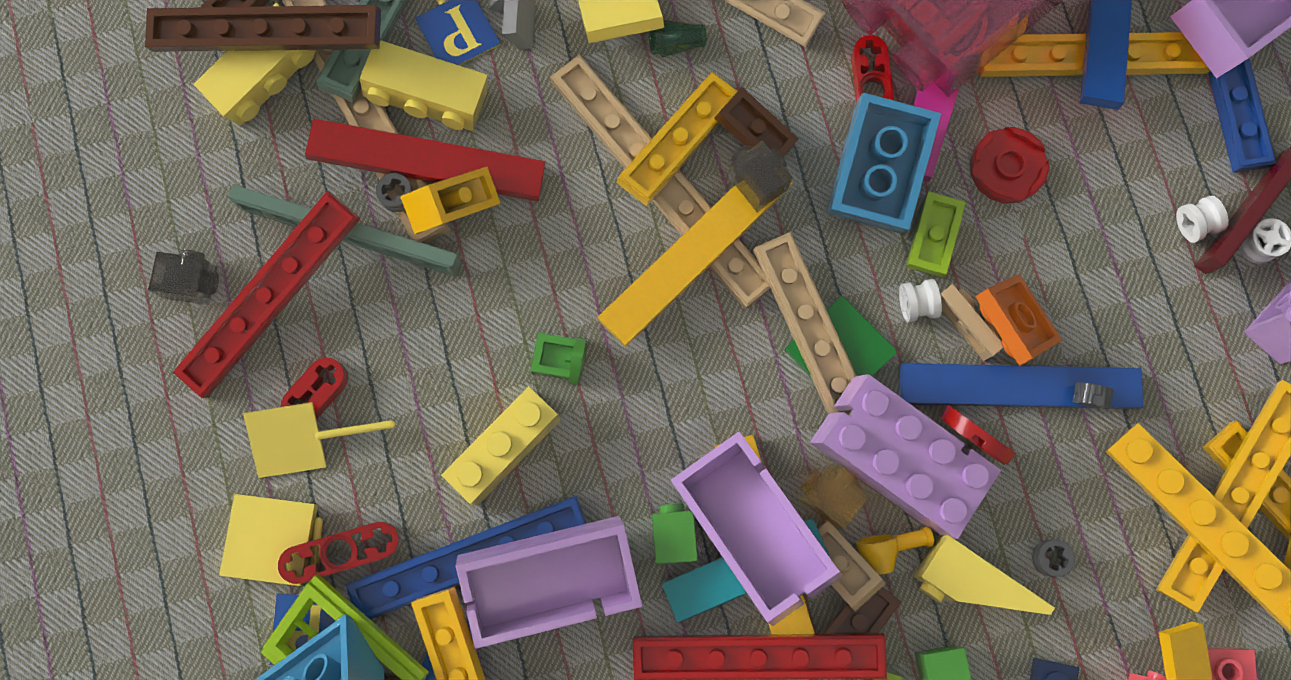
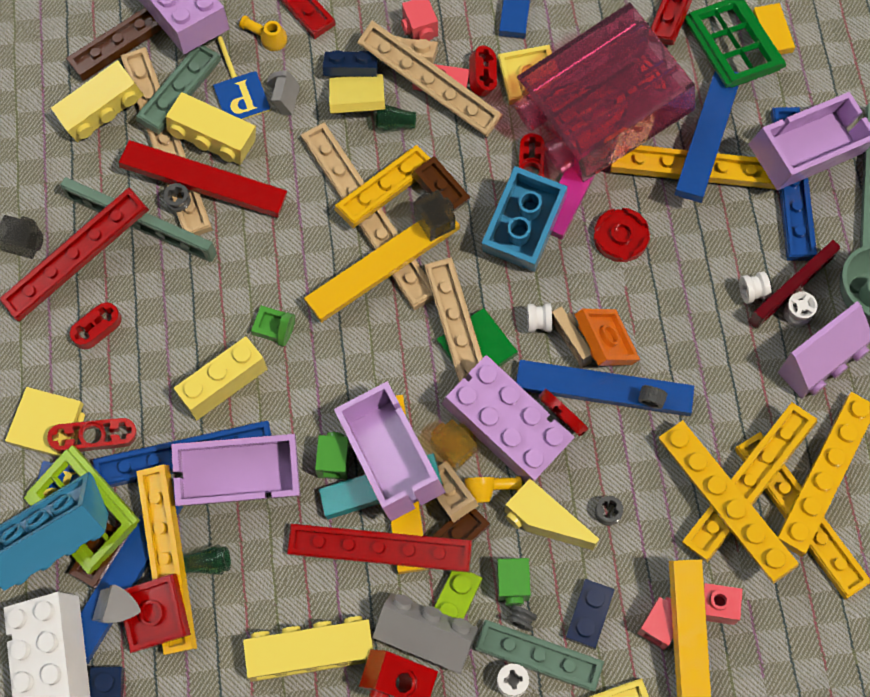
camera: 10 degrees right, 10 degrees down
reddish brown plate [145,5,381,52] -> none
light yellow piece [243,402,395,478] -> none
yellow slope [400,167,501,234] -> none
lime plate [906,191,966,278] -> none

